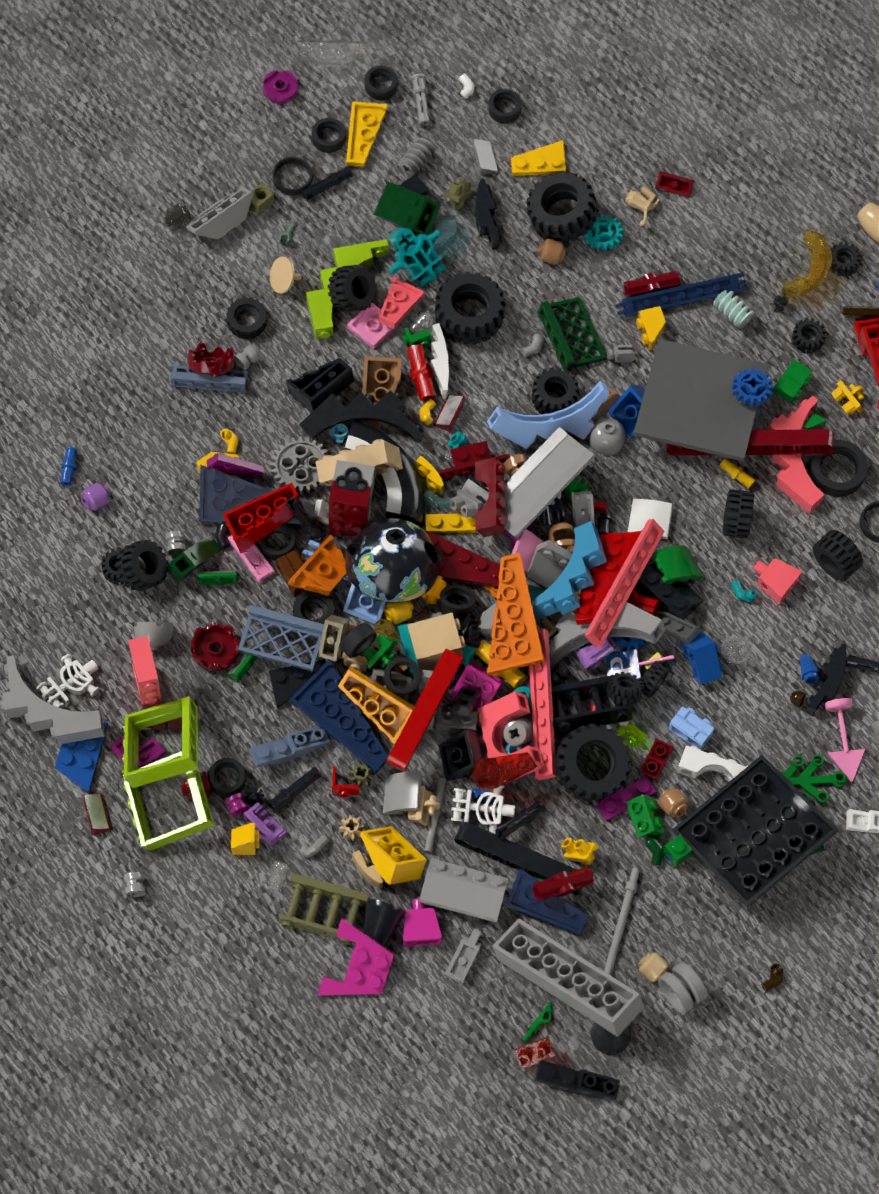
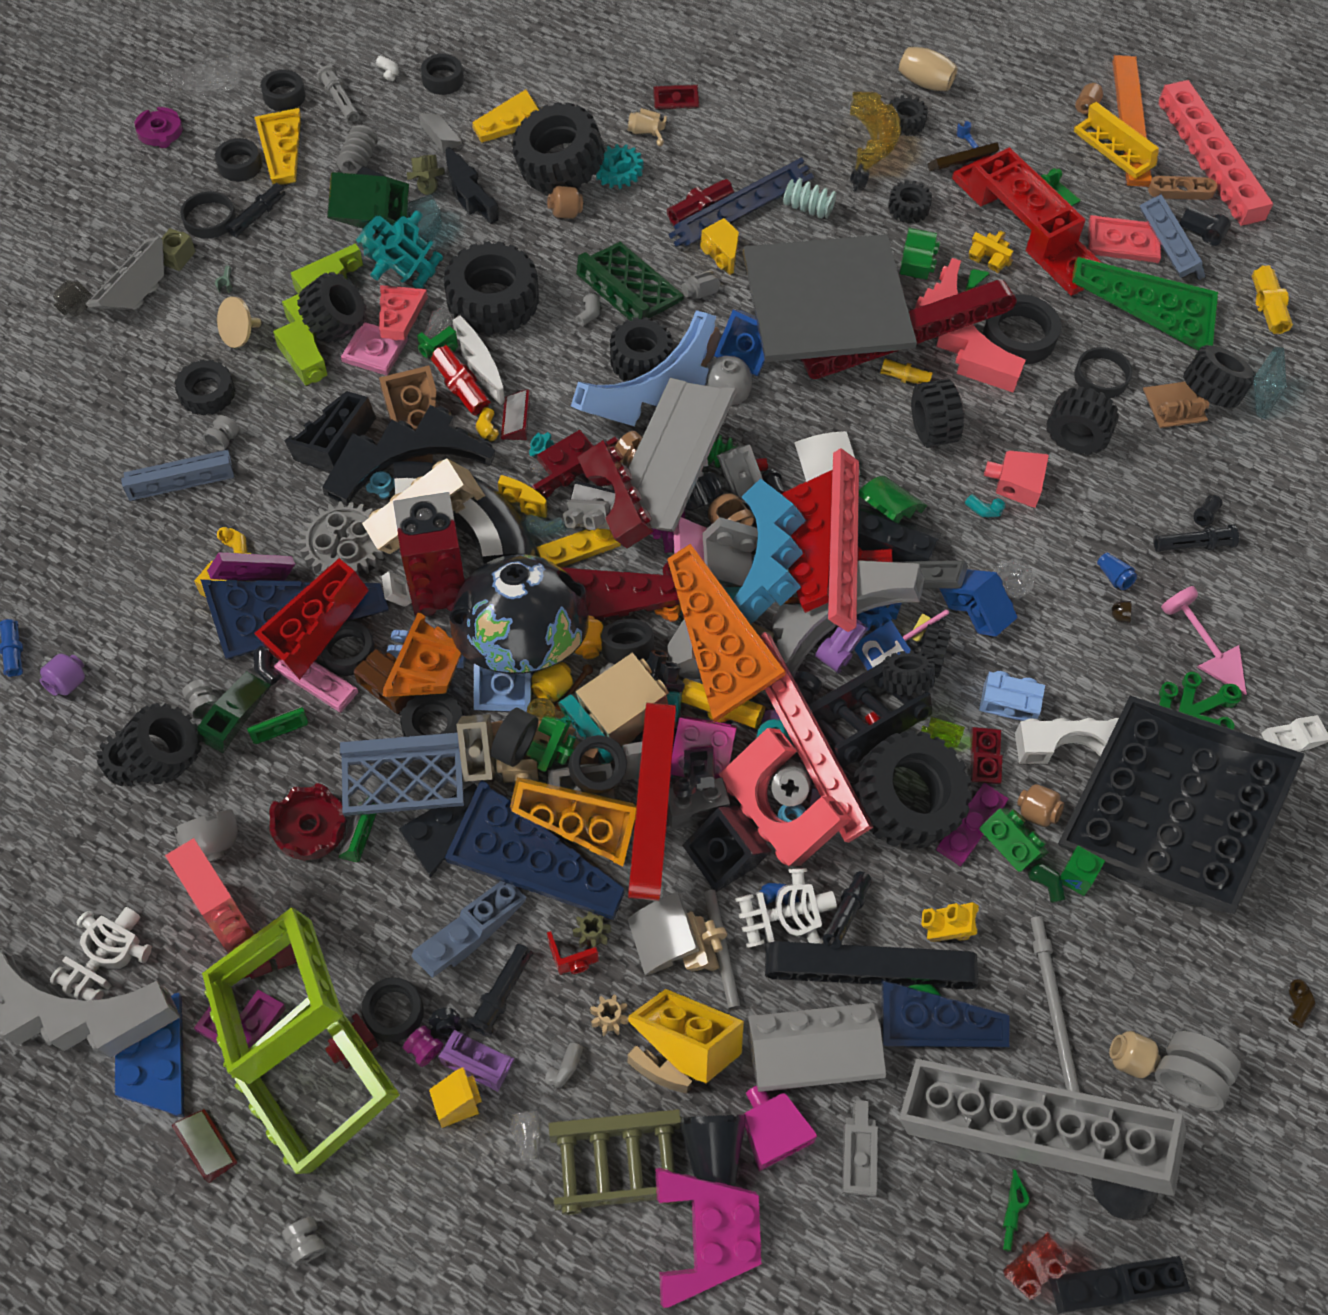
camera: 20 degrees left, 5 degrees down
dark red plate [187,343,234,377] -> none
black pin [286,497,326,542] -> none
clear red slope [471,752,537,791] -> none
dark red piece [532,867,594,901] -> none
blue gear [732,367,773,407] -> none
black slope [806,643,846,716] -> none

